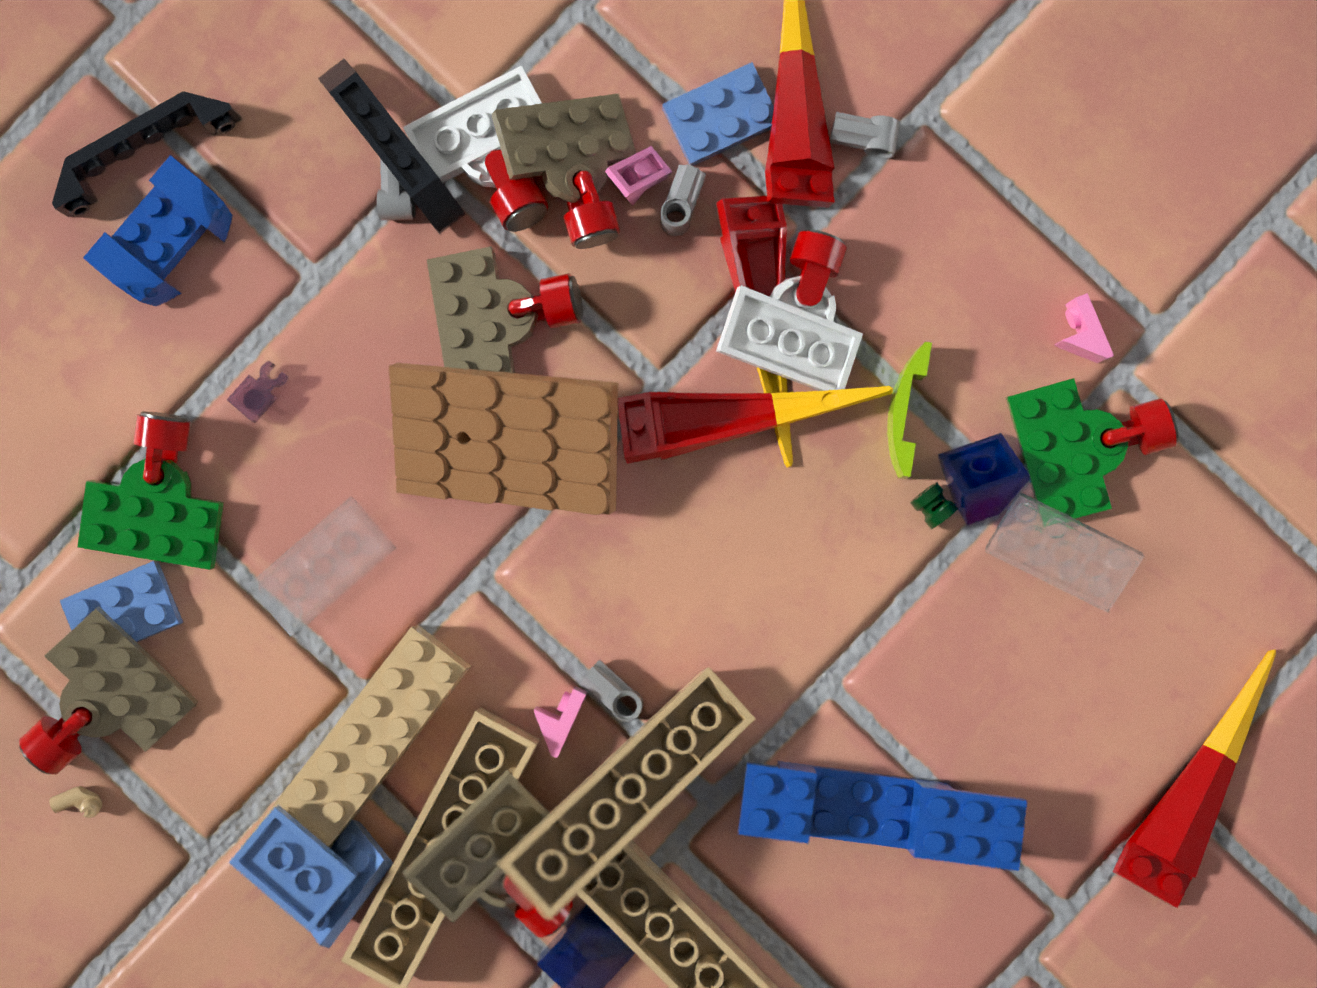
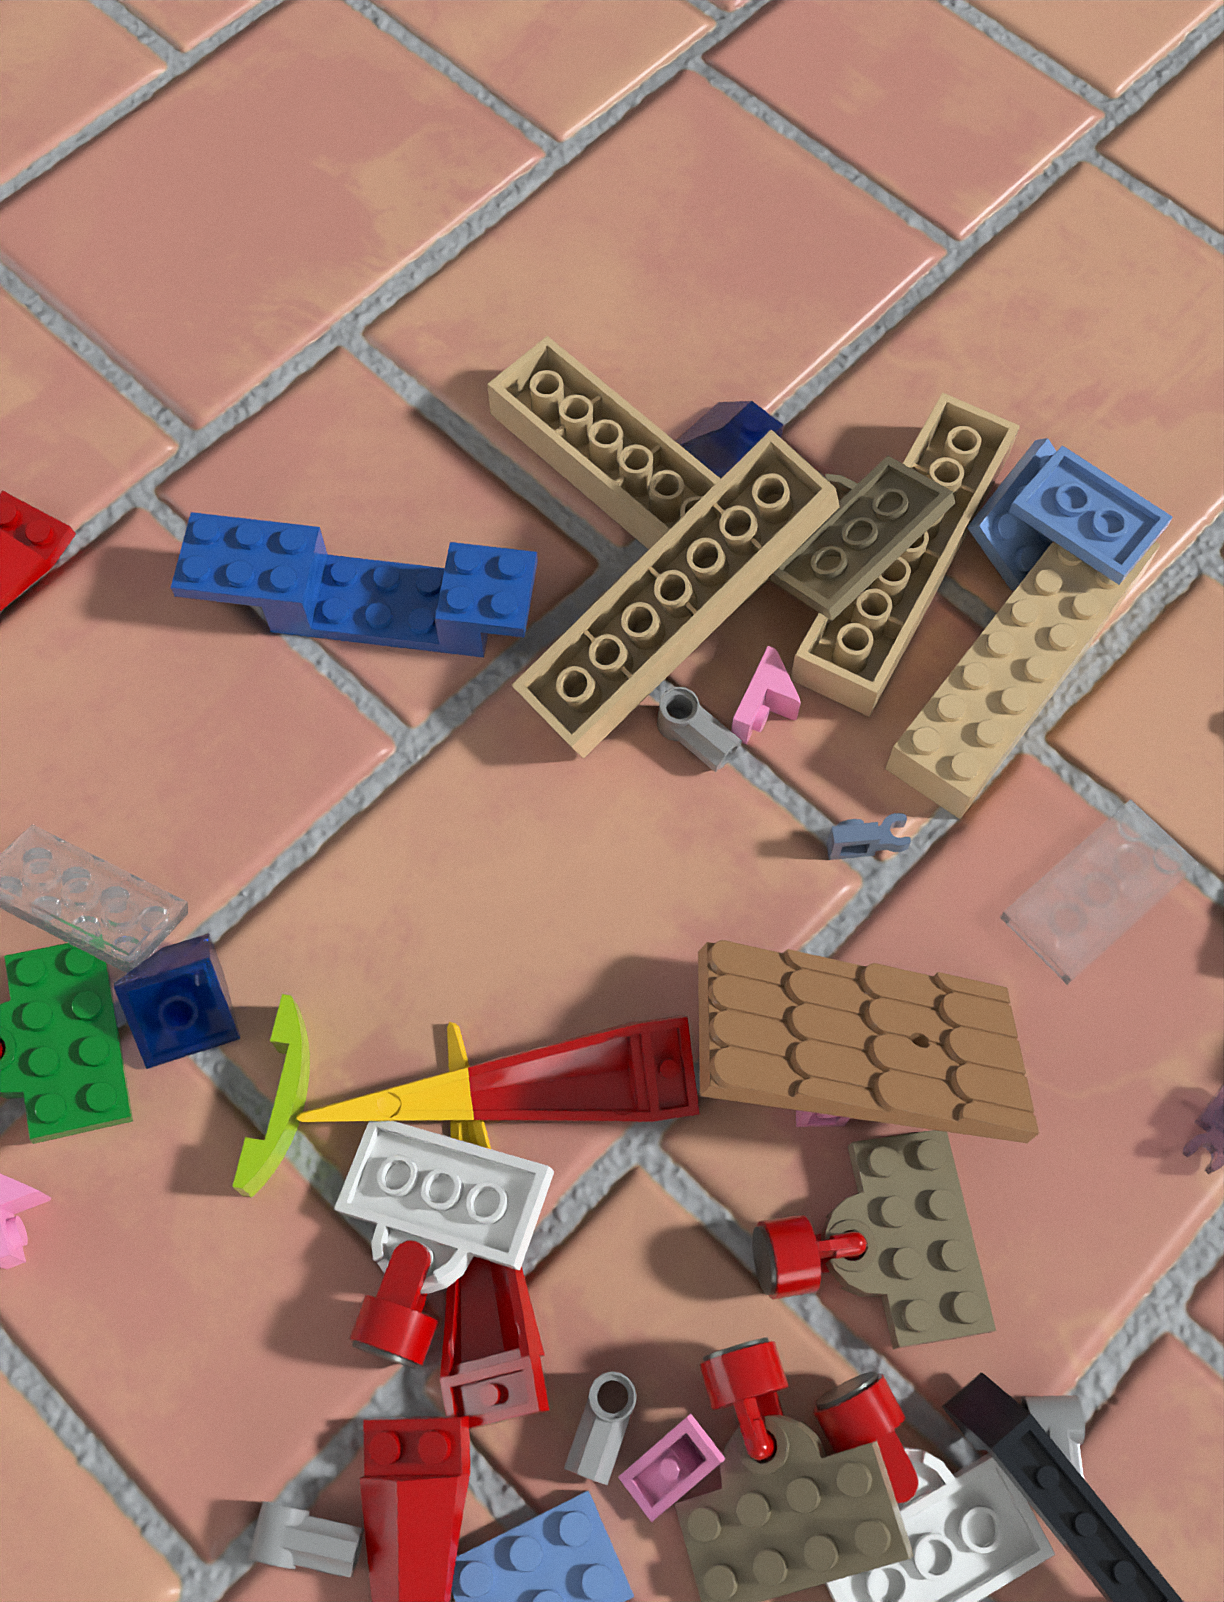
camera: 175 degrees right, 20 degrees down
dark green wheel [910,482,958,529] -> none
none -> sand blue plate [826,813,911,860]

